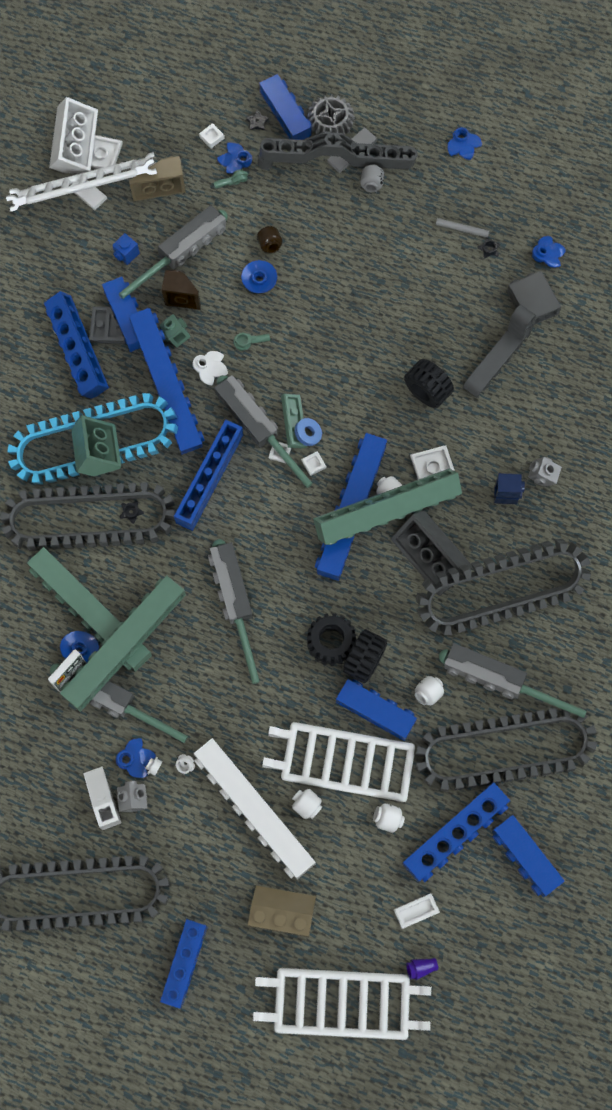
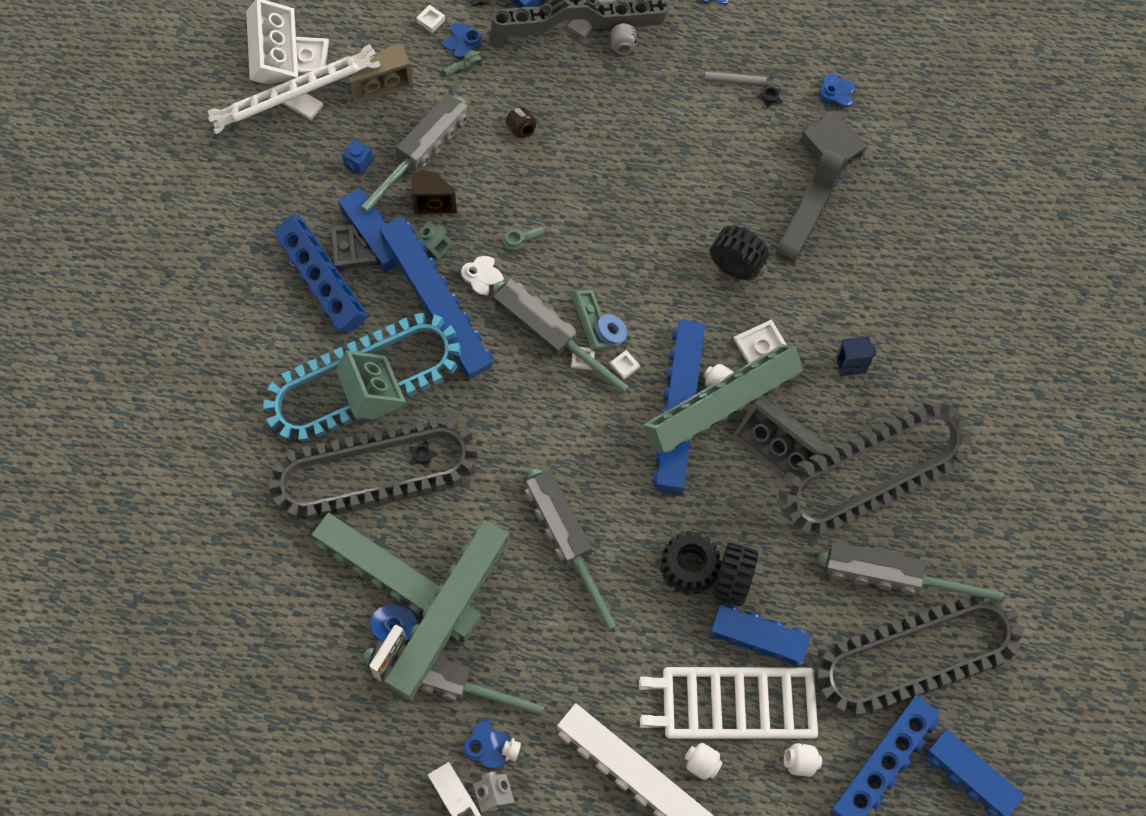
camera: 15 degrees left, 5 degrees down
blue brick [174,419,243,531] -> none
white plate [176,754,195,774] -> none
blue dish [241,260,277,294] -> none
white head [415,676,444,705] -> none
light grey brick [528,457,562,486] -> none

